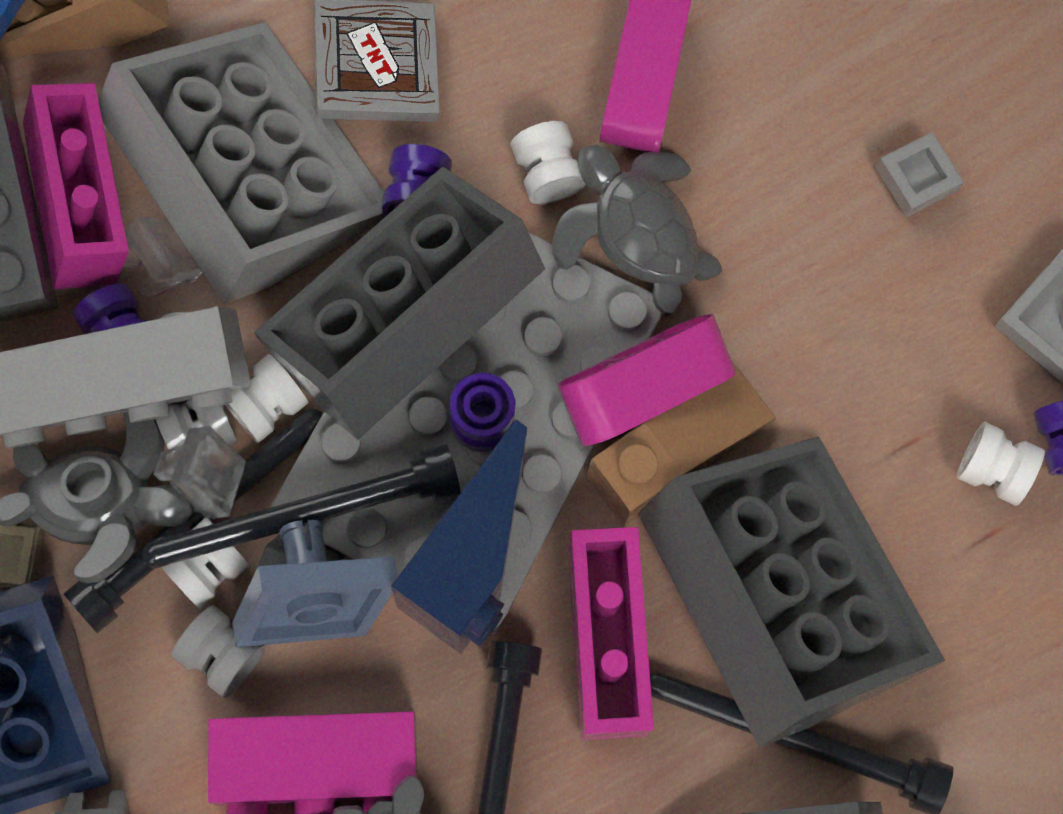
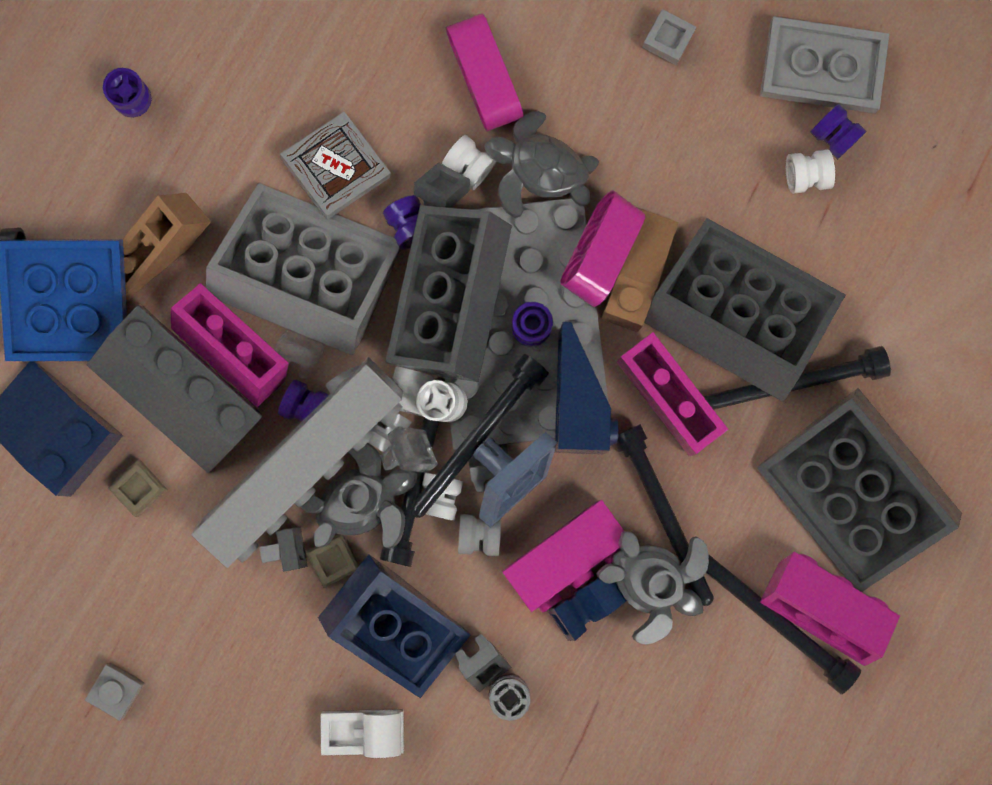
camera: 30 degrees left, 10 degrees up
none -> dark grey tile [414,162,470,208]
none -> white wheel [416,380,468,422]

